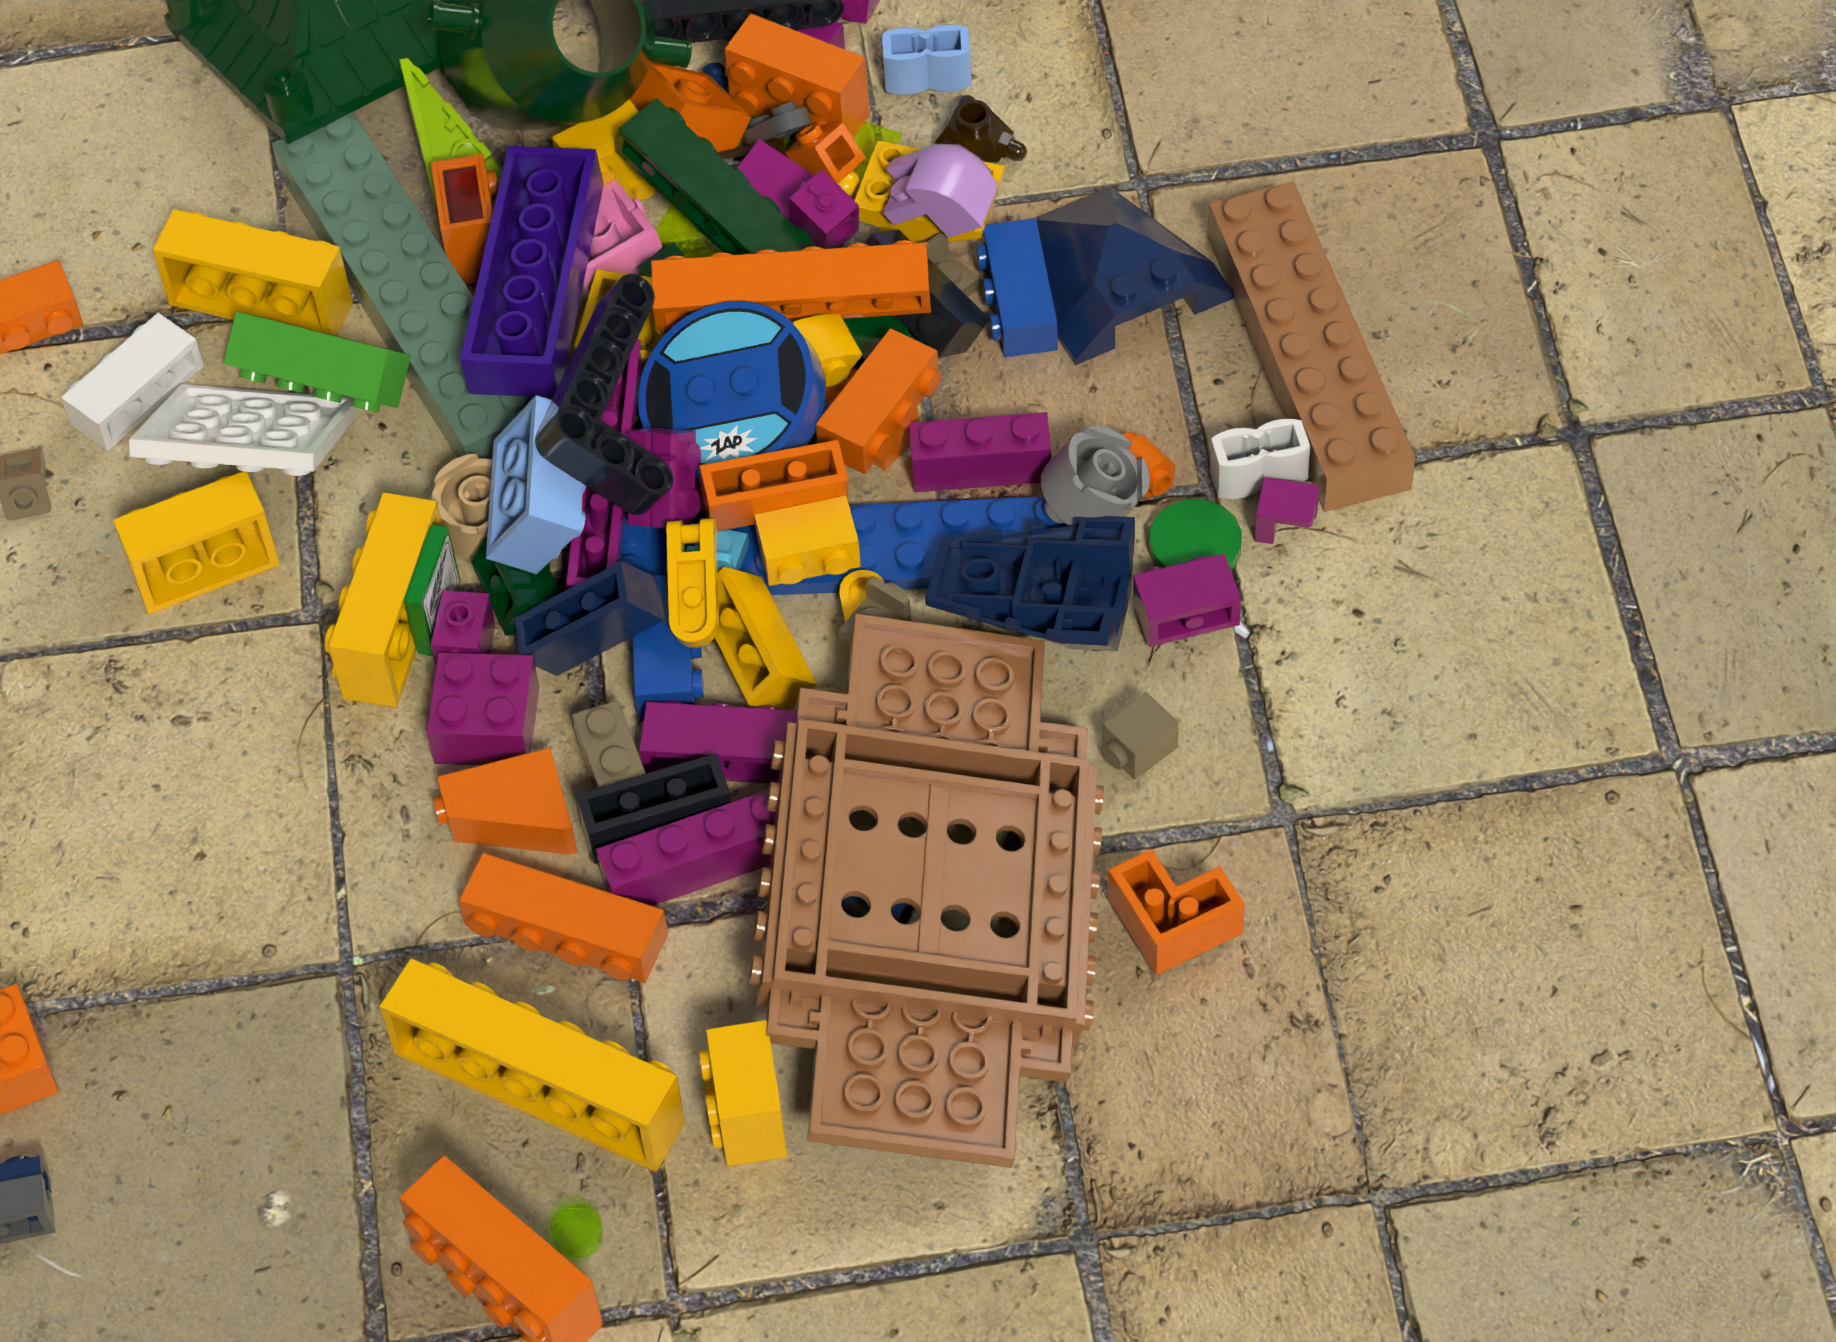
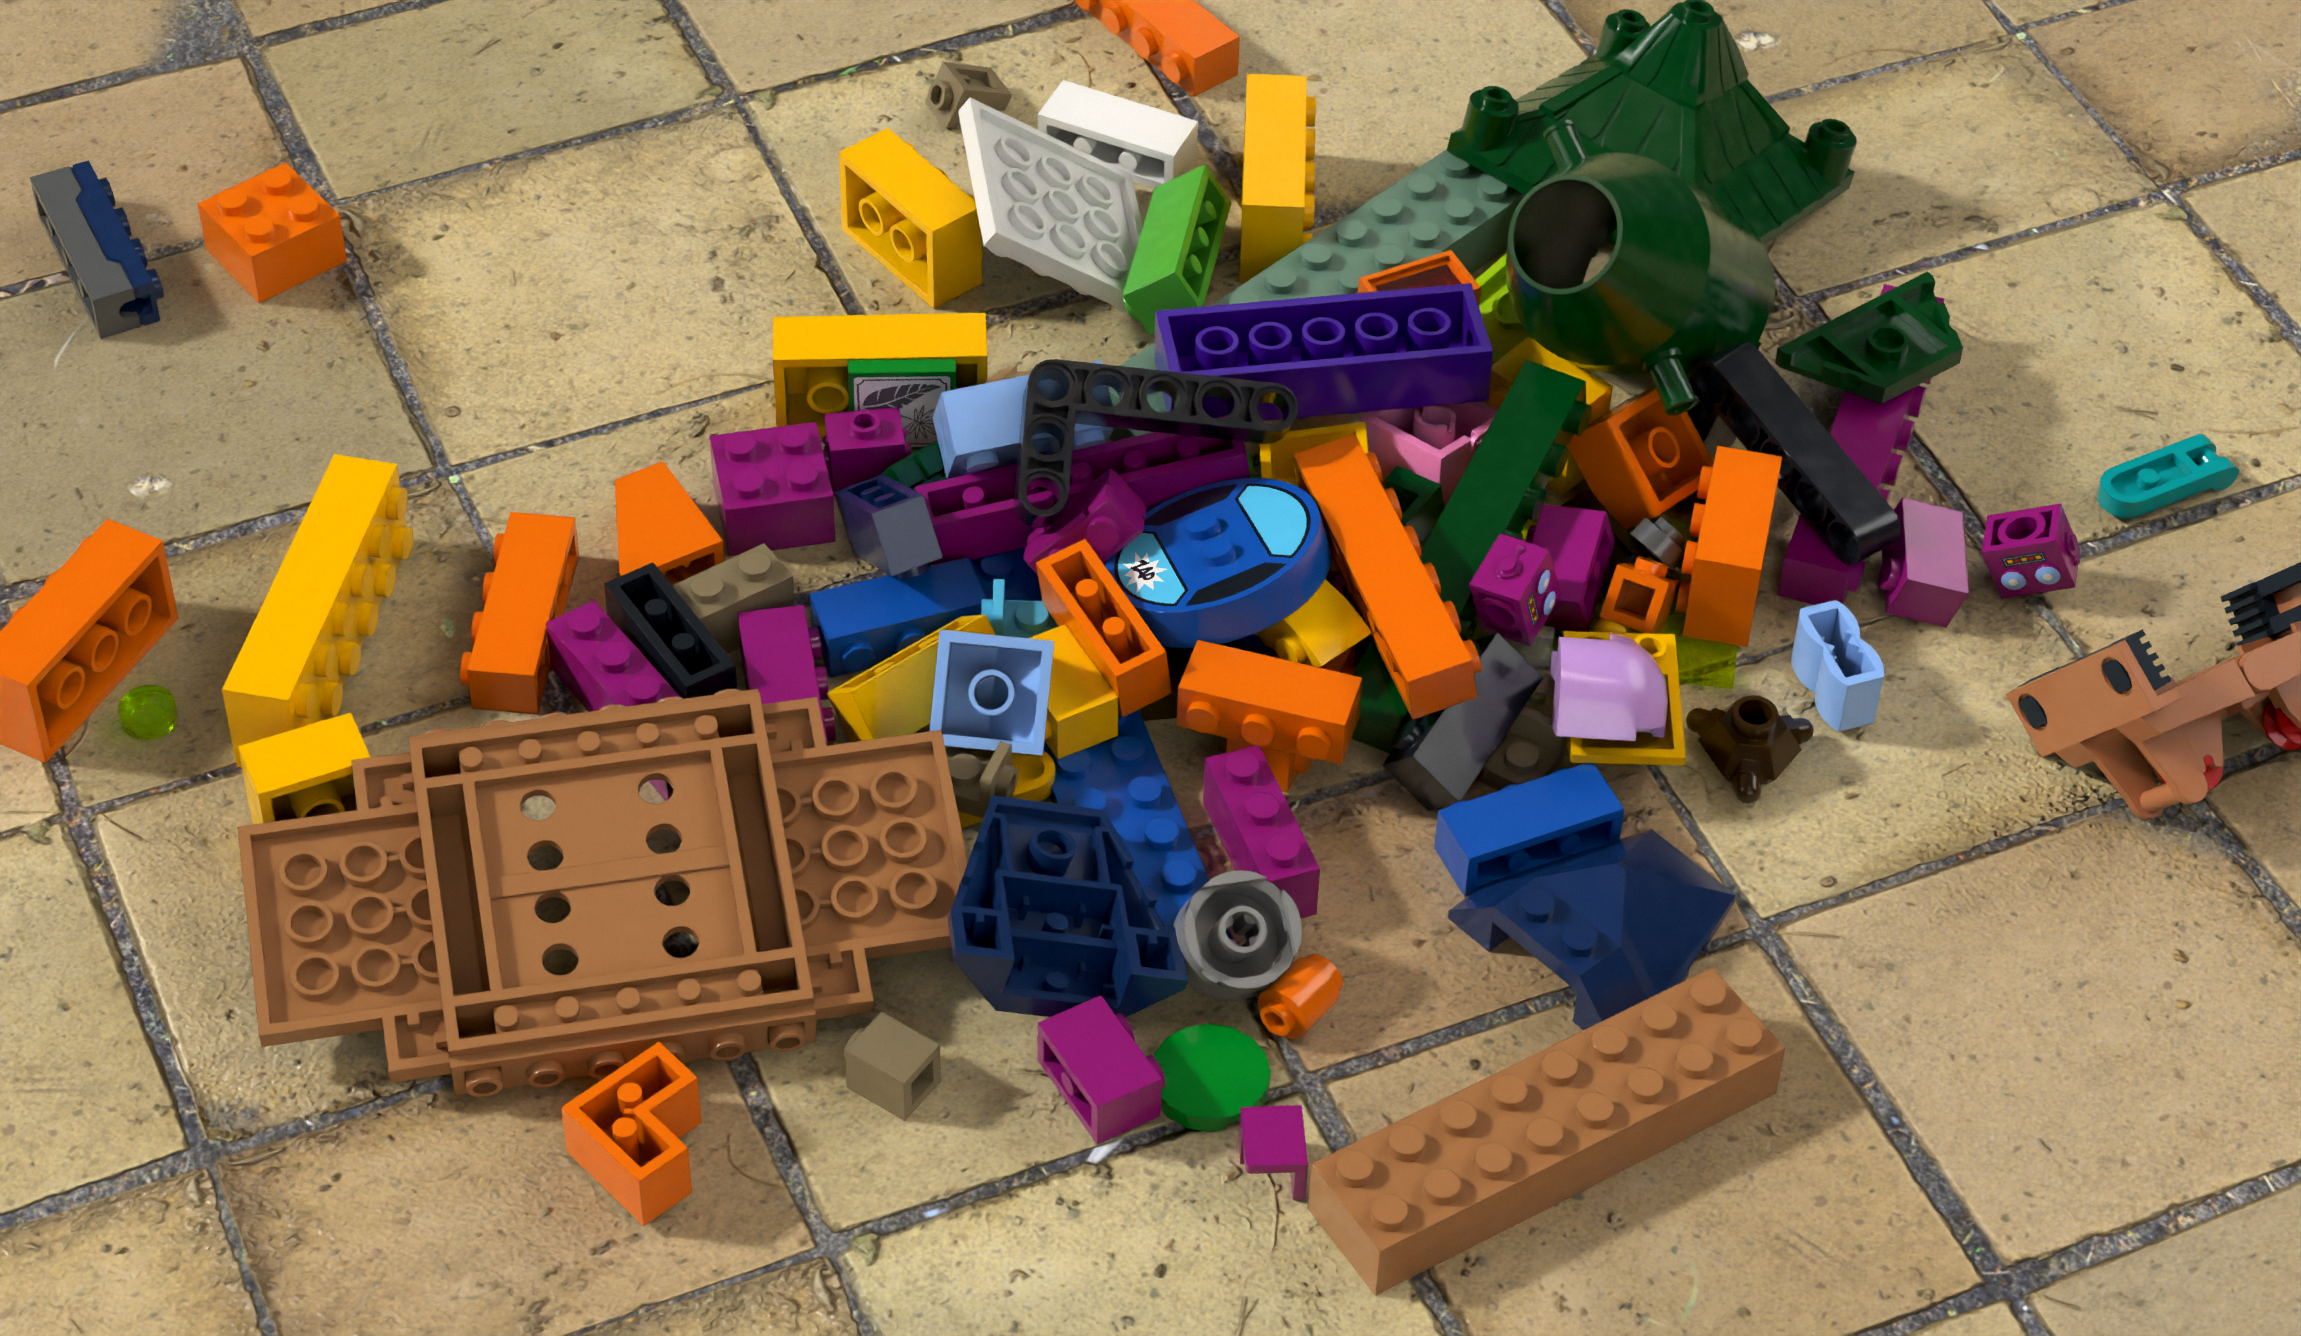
camera: 70 degrees right, 10 degrees down
yellow plate [666,518,719,648] -> none
white brick [1210,419,1310,499] -> none
none -> light blue slope [929,629,1055,756]

